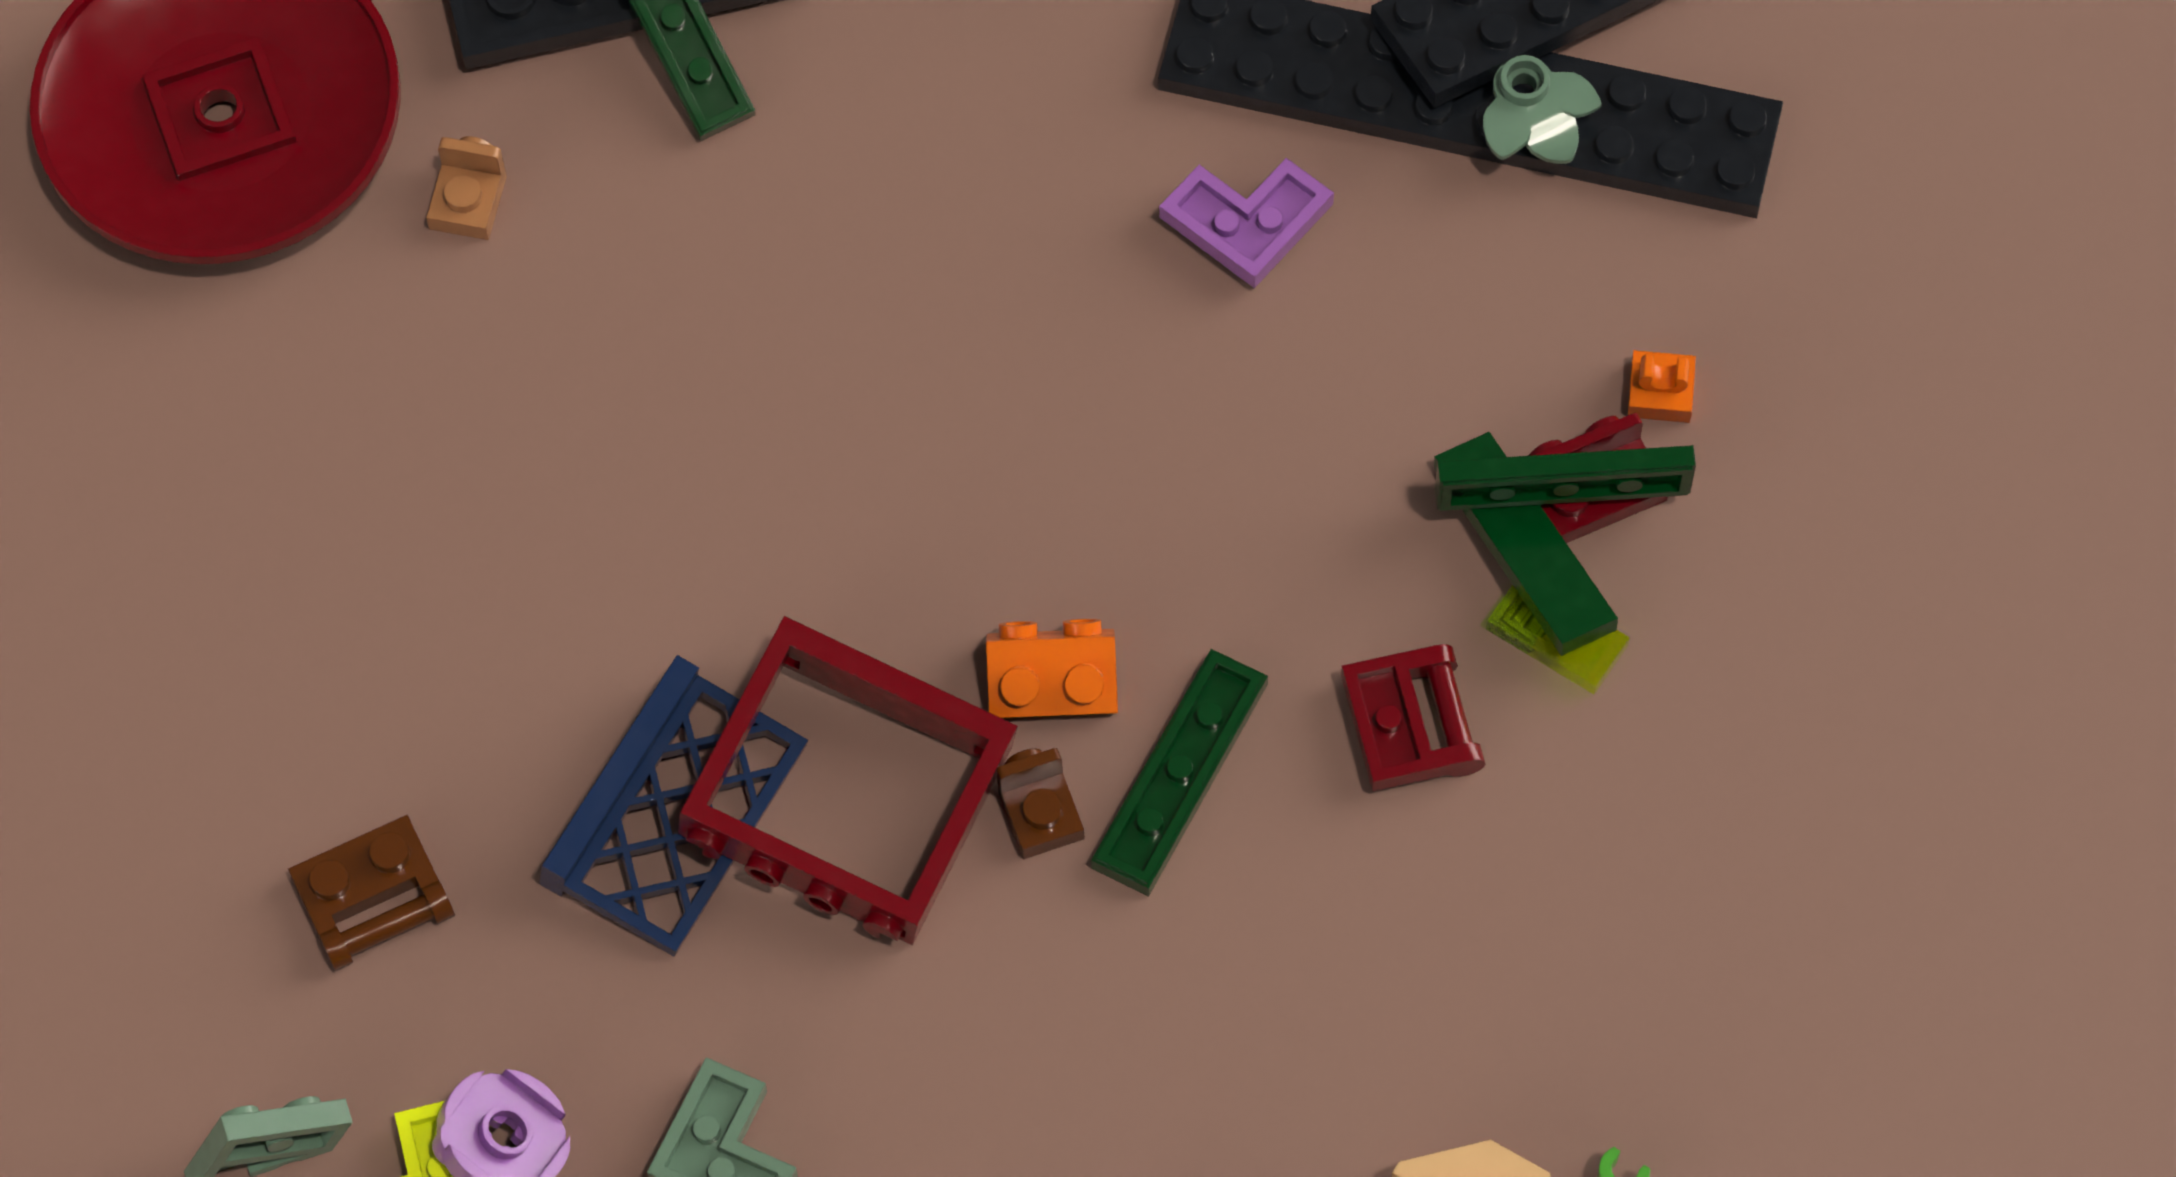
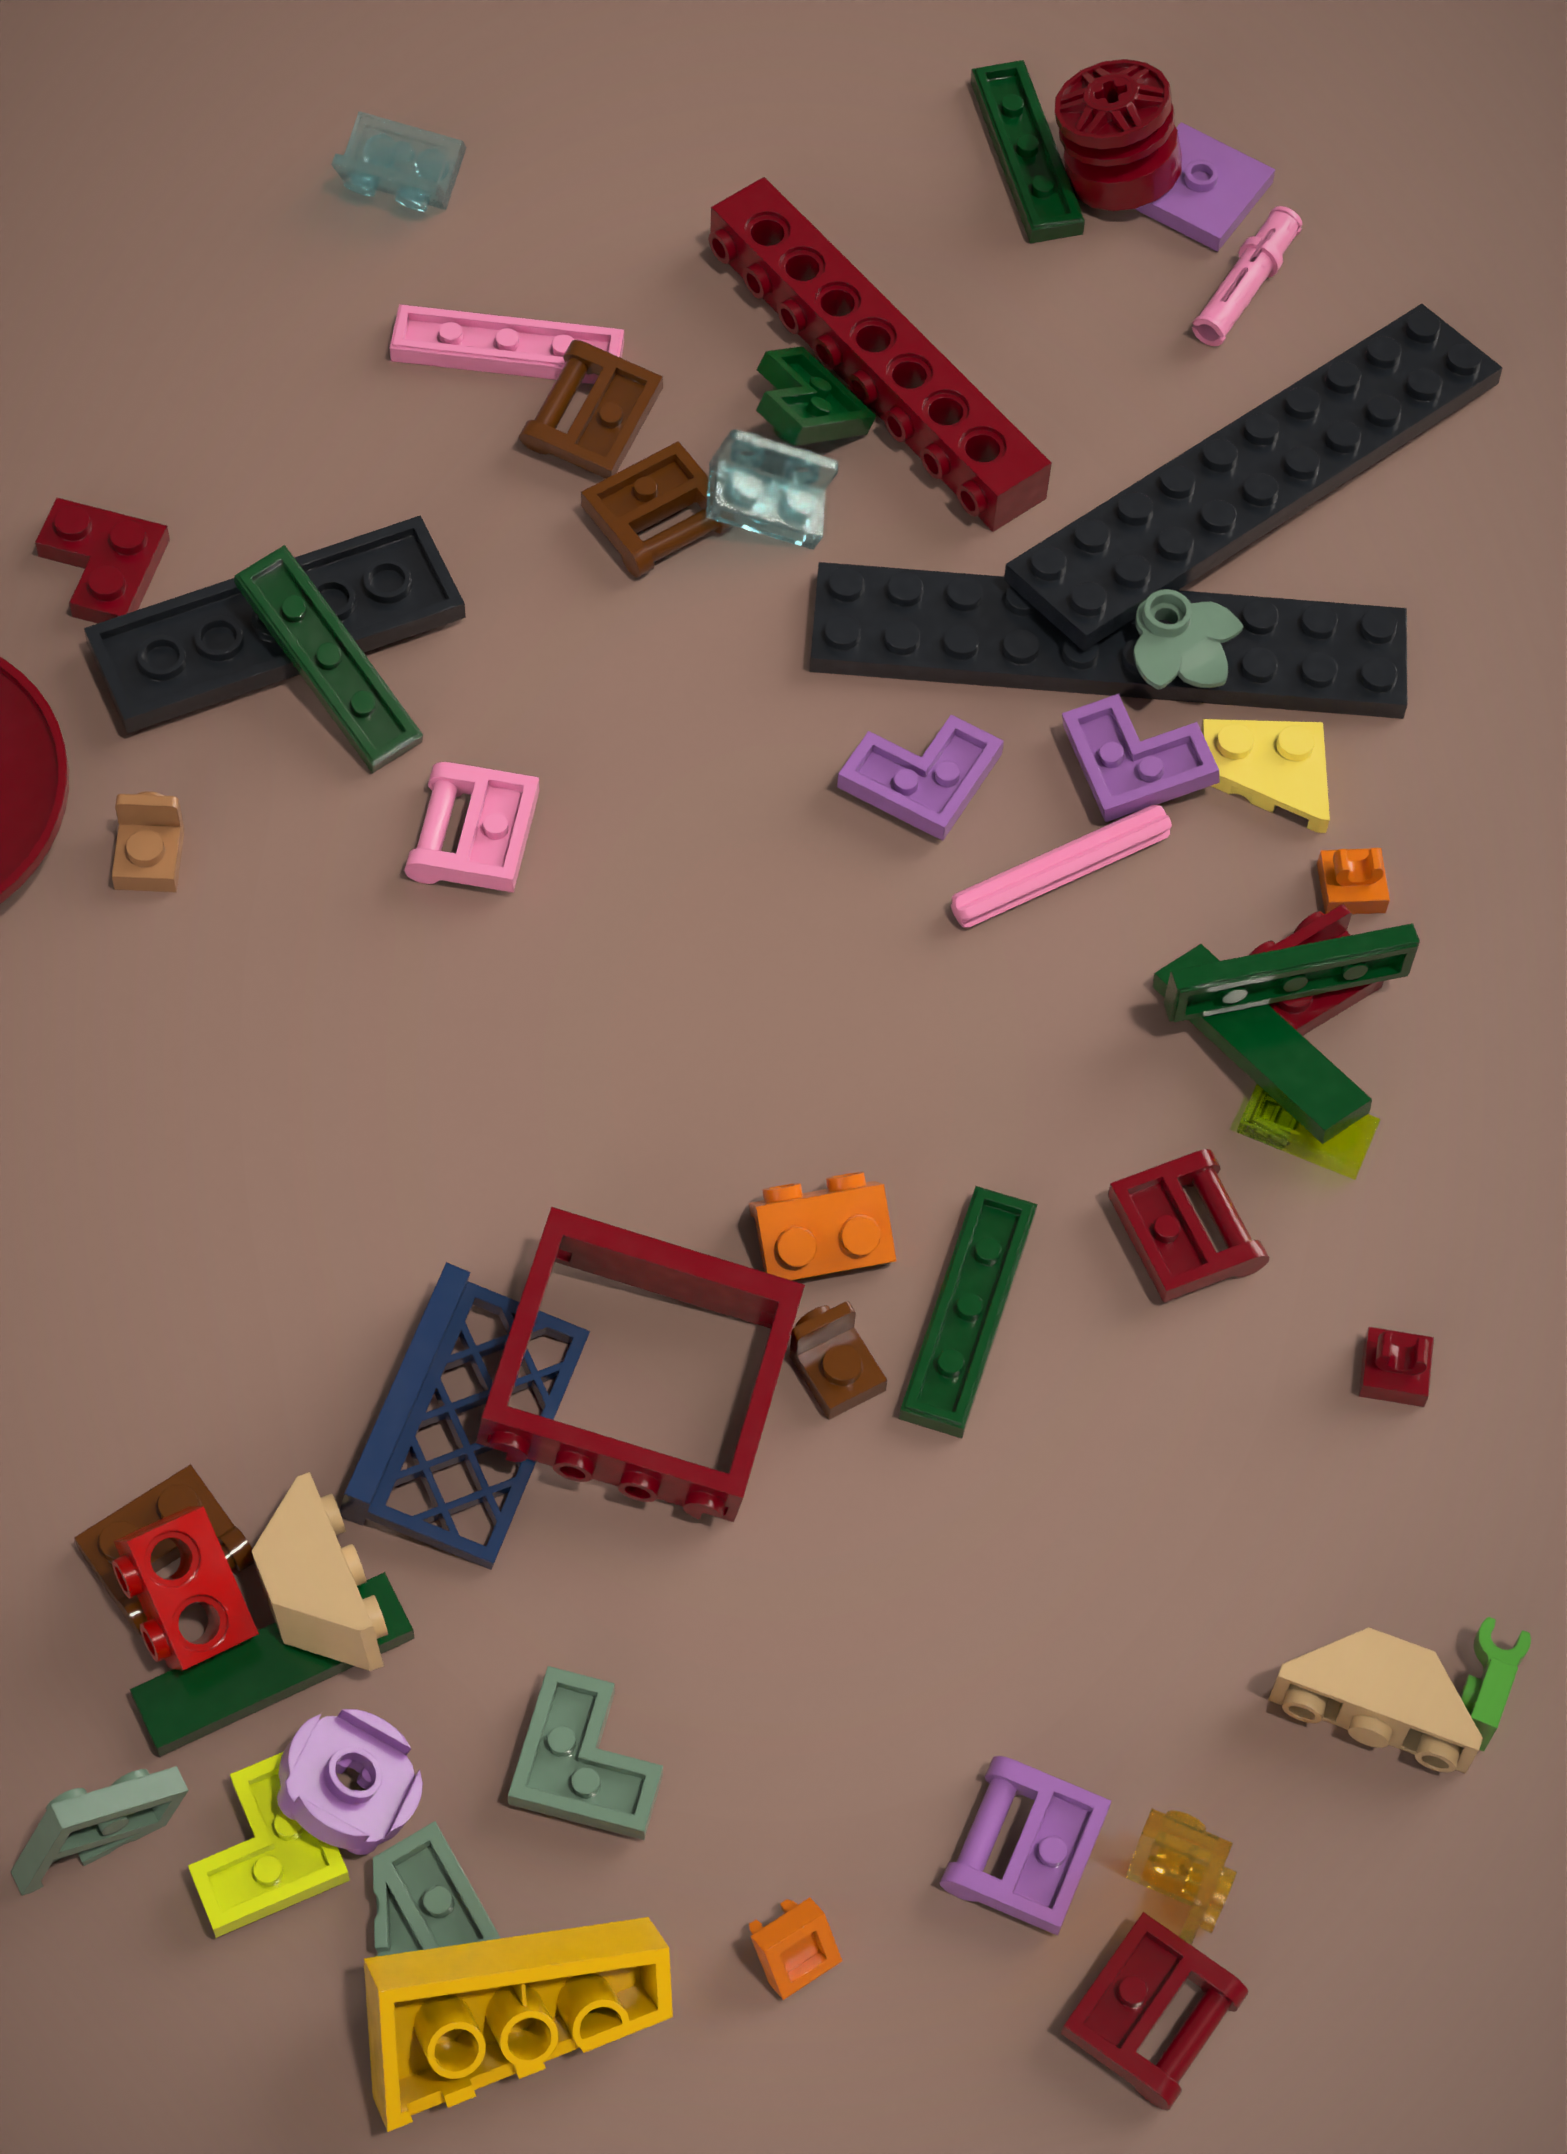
camera: 15 degrees left, 5 degrees down
none -> red brick [112,1506,259,1670]
none -> dark green tile [130,1572,415,1757]
none -> tan slope [252,1472,388,1671]
none -> bright pink plate [404,762,540,893]
none -> bright pink axle [950,805,1172,928]
none -> medium lavender plate [1062,694,1220,822]
none -> light yellow wing [1201,719,1330,833]
none -> dark red tile [1359,1327,1434,1407]

